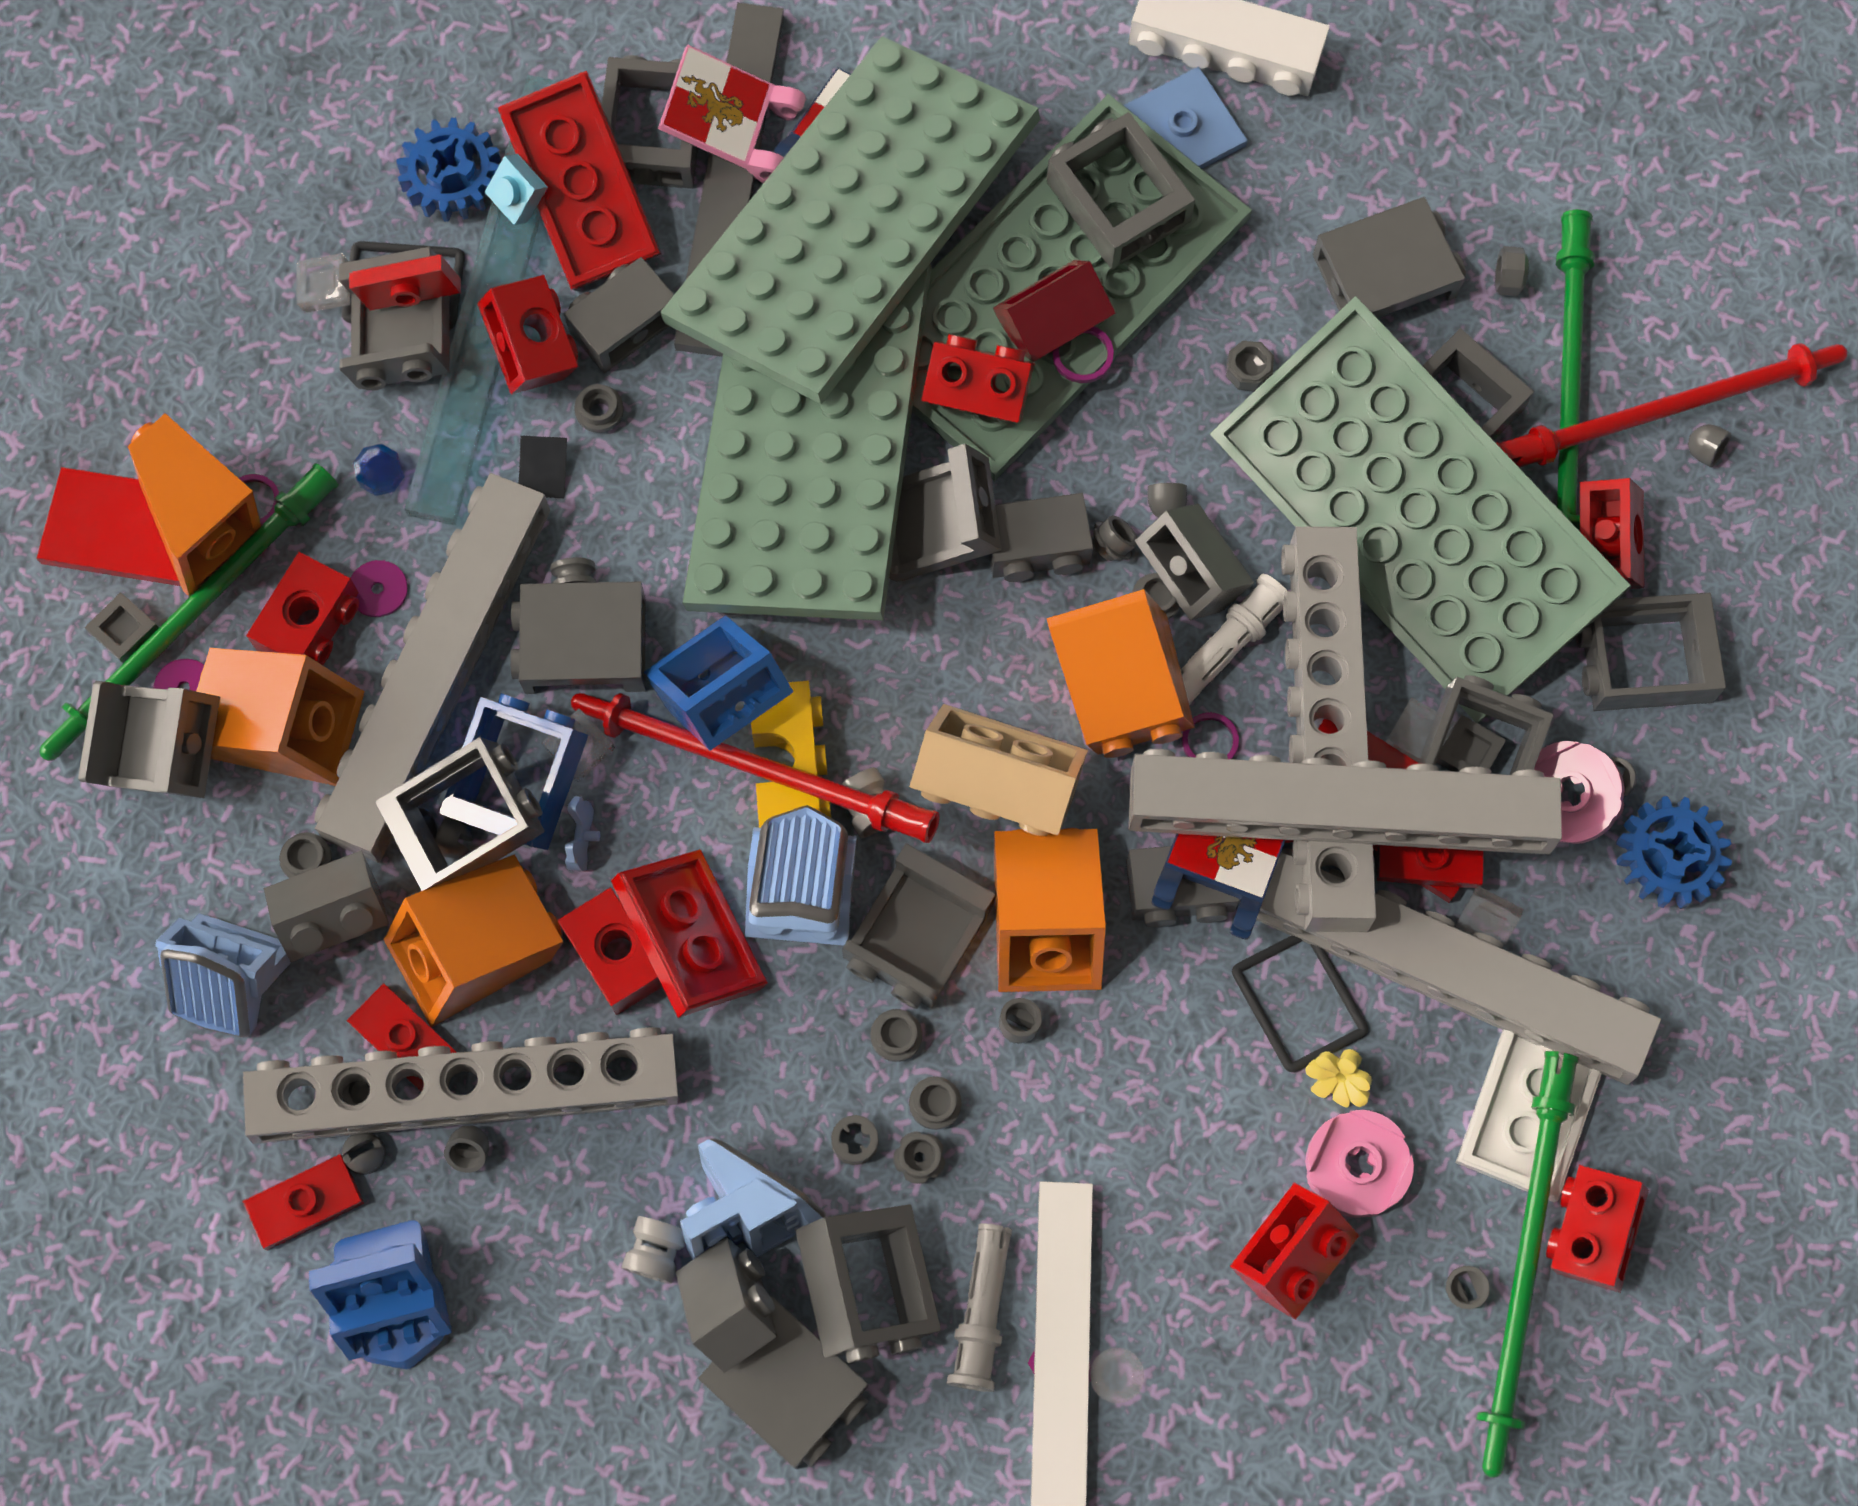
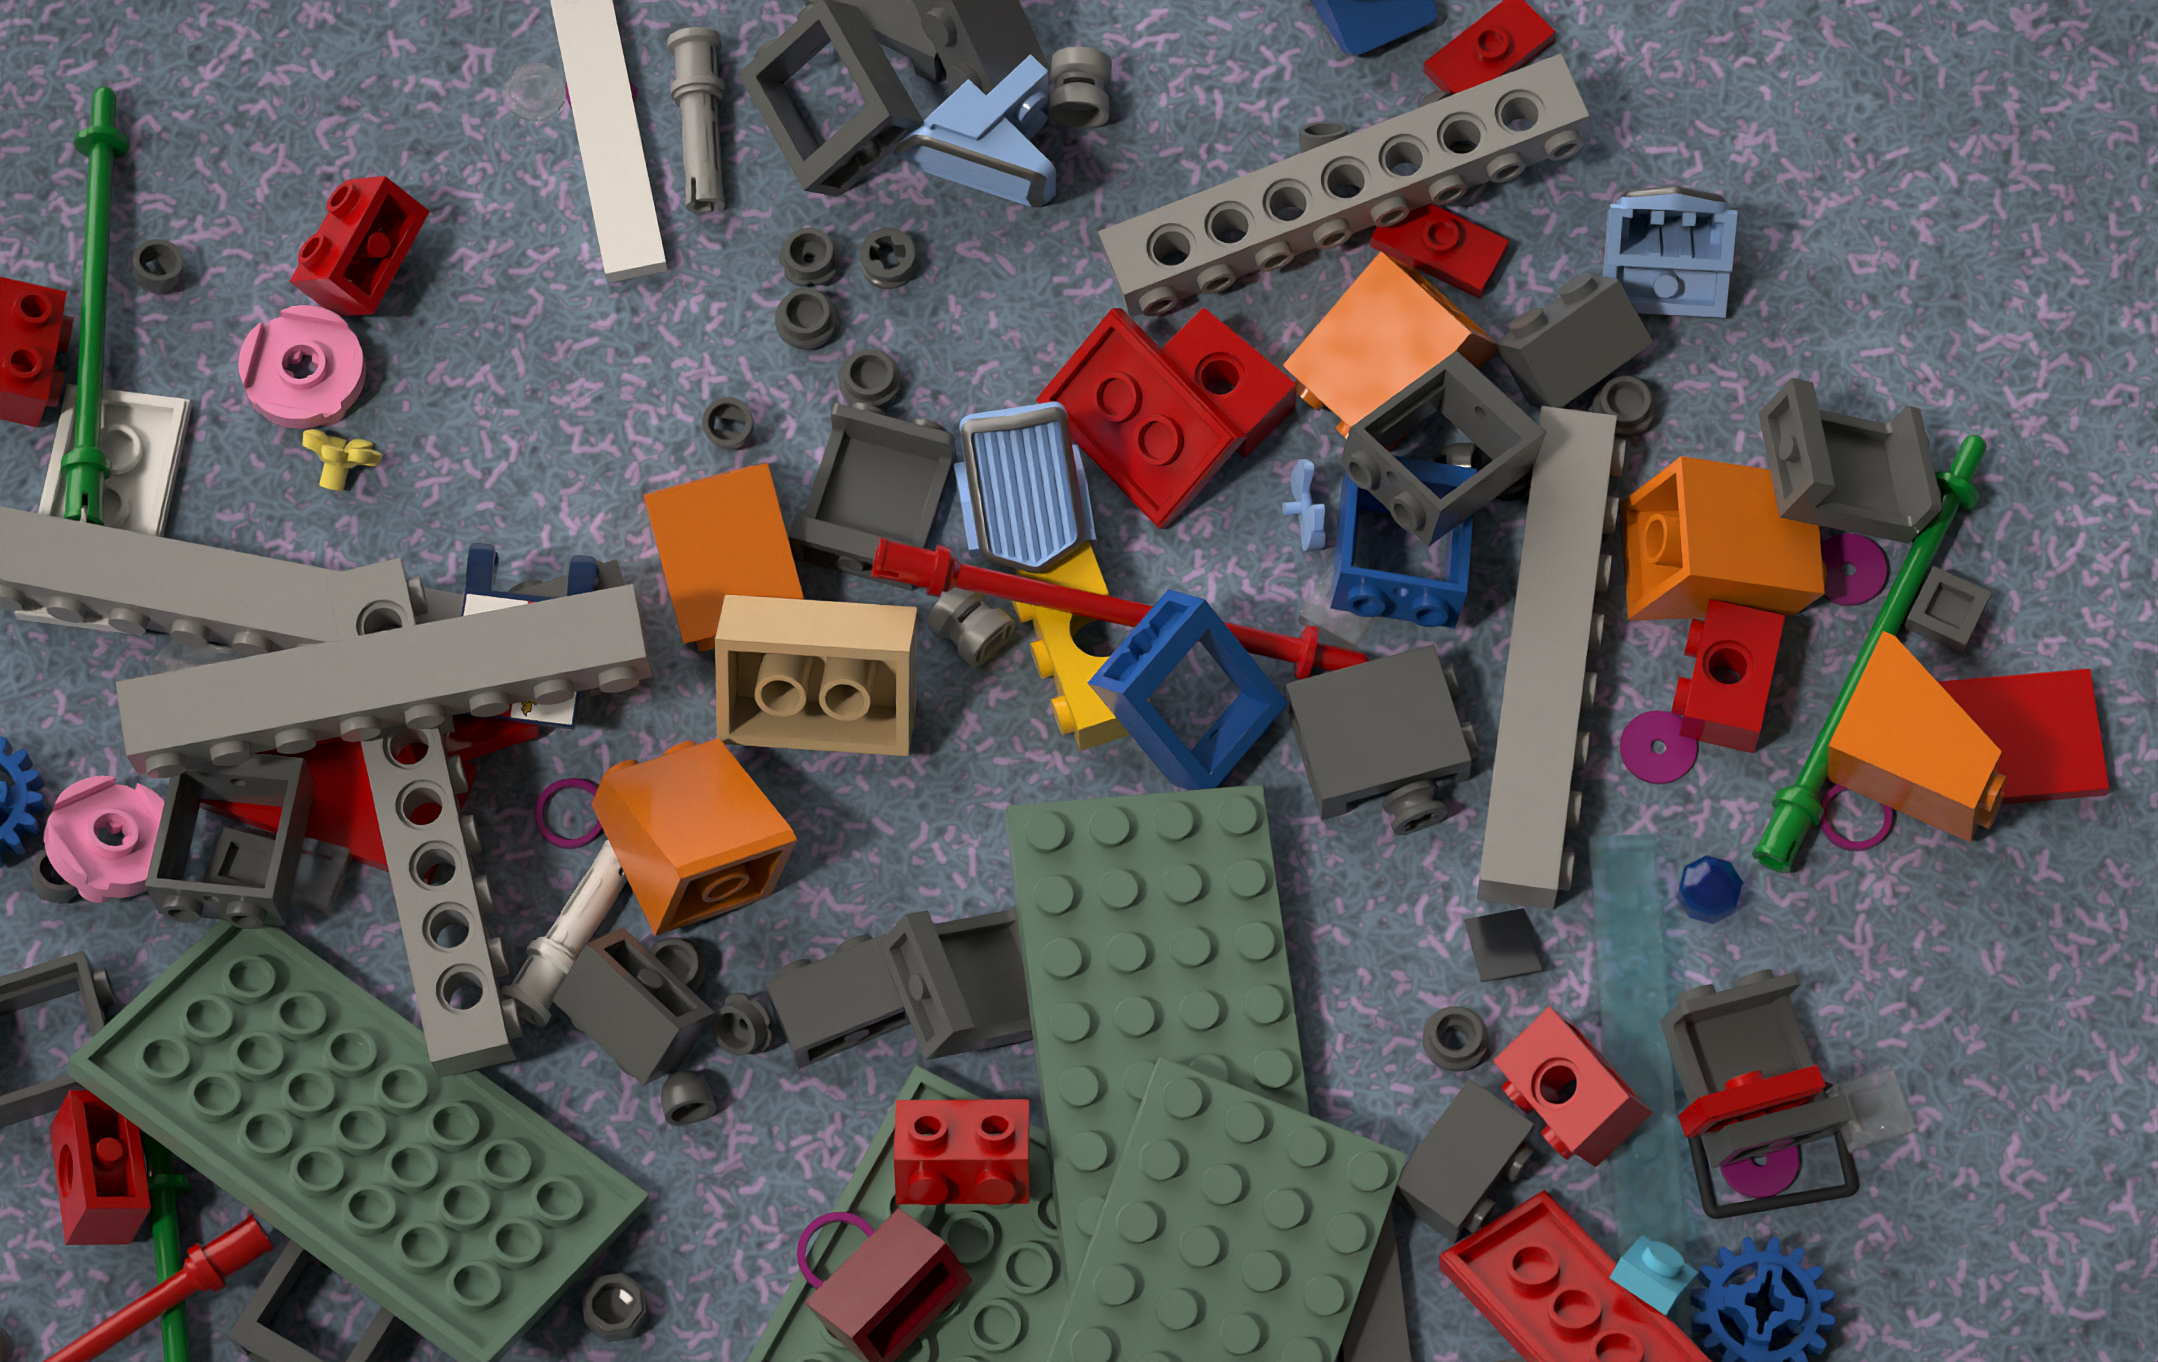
camera: 170 degrees right, 5 degrees down
black piece [1232,935,1368,1073] -> none

